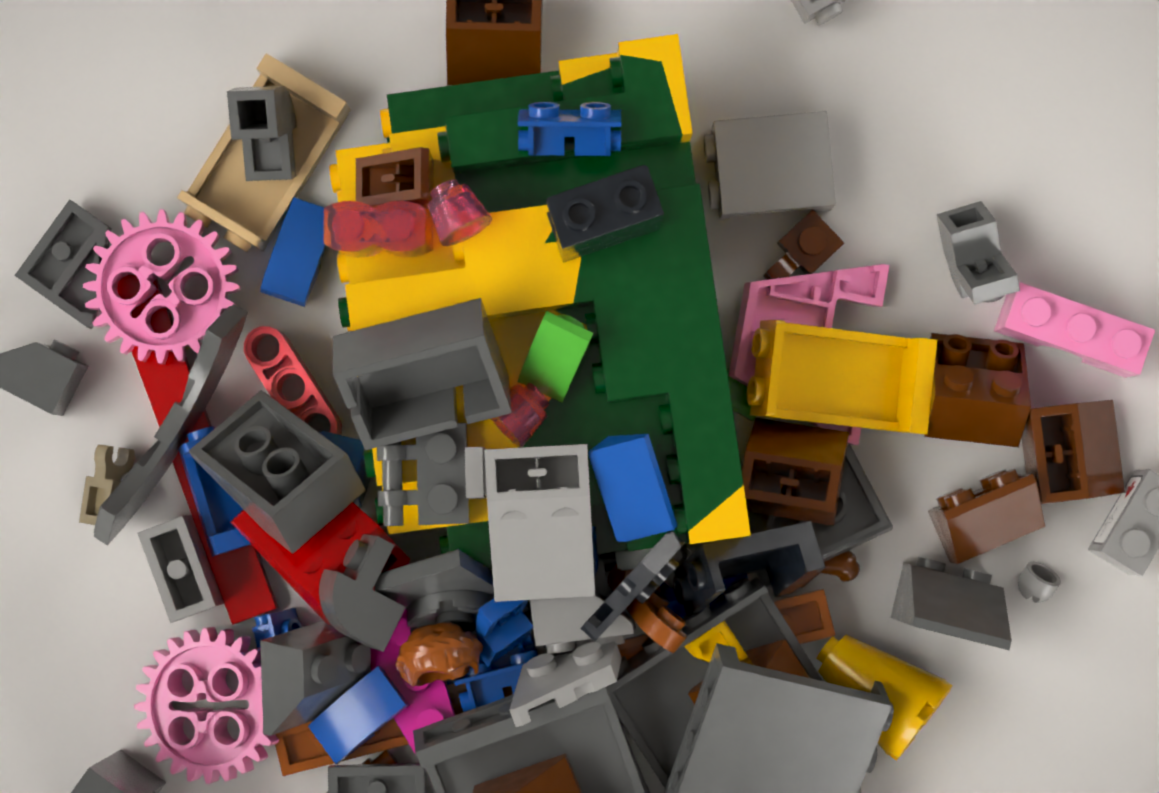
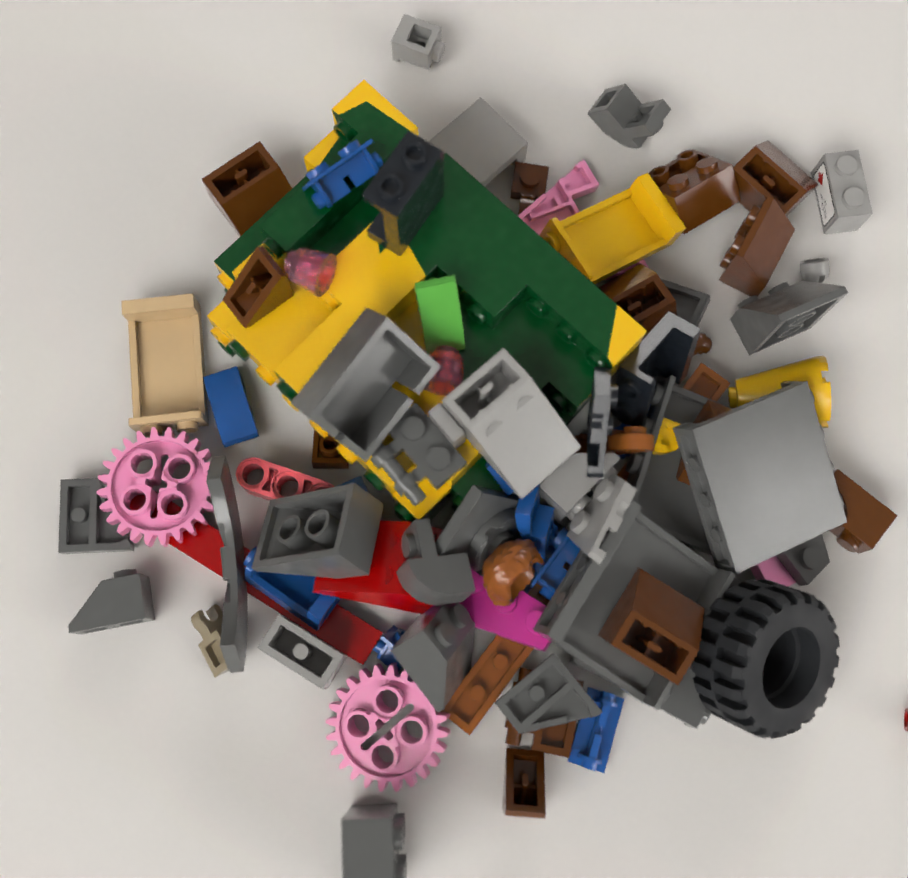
camera: 40 degrees left, 10 degrees down
dark grey brick [227,86,297,181] -> none
blue slope [308,666,409,764] -> none
clear pink brick [324,201,433,258] -> none
blue slope [589,434,678,542] -> none
bright pink arch [994,282,1155,378] -> none

